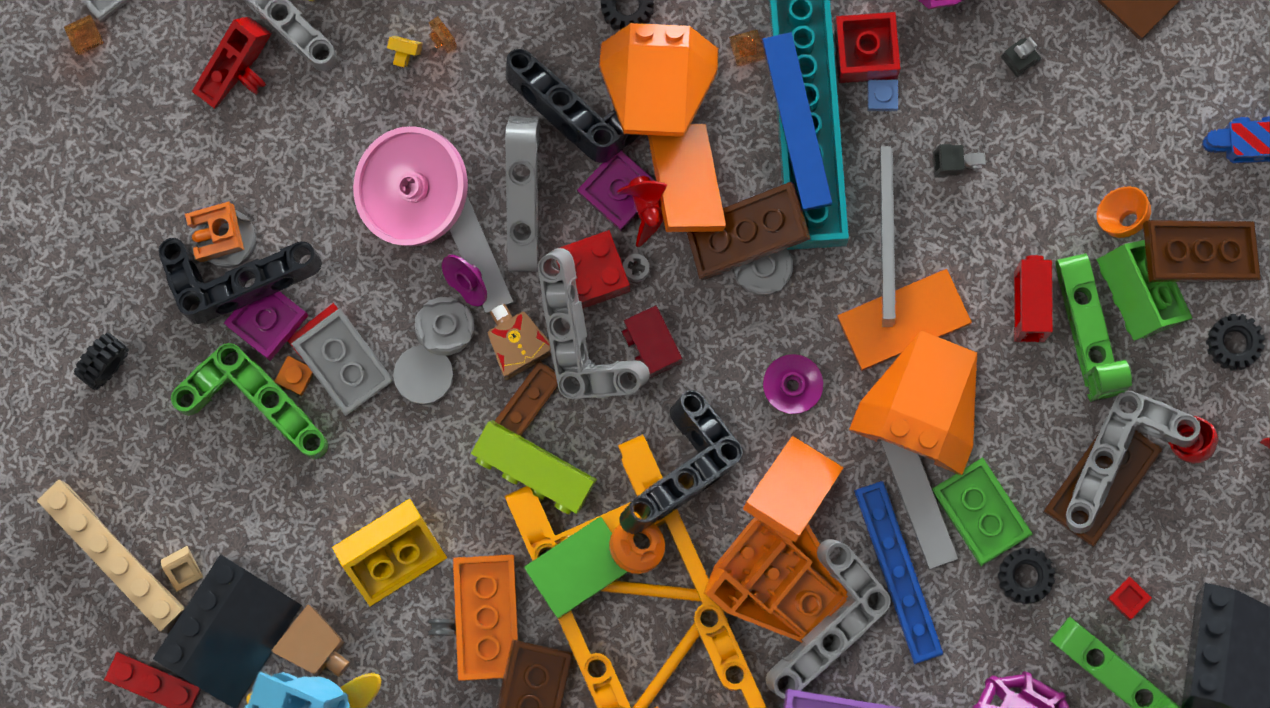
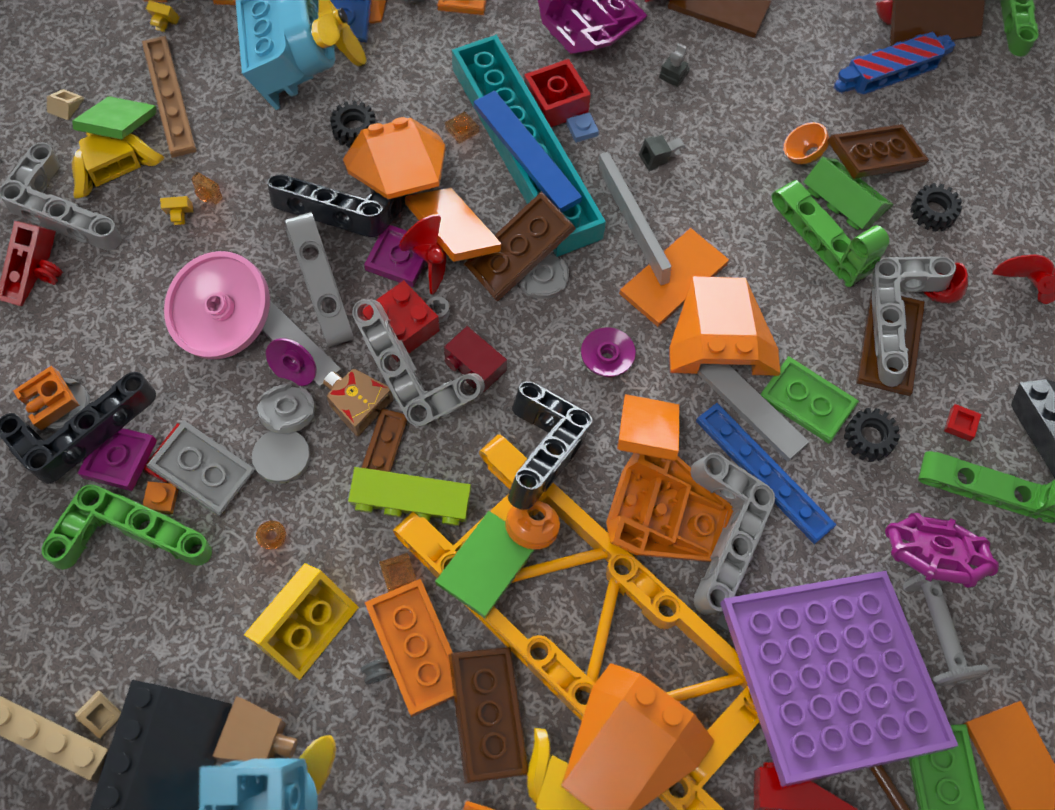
camera: 30 degrees left, 15 degrees down
red window [1014,255,1053,342] -> none
none -> clear orange plate [256,520,286,550]
none -> clear orange plate [379,553,416,592]

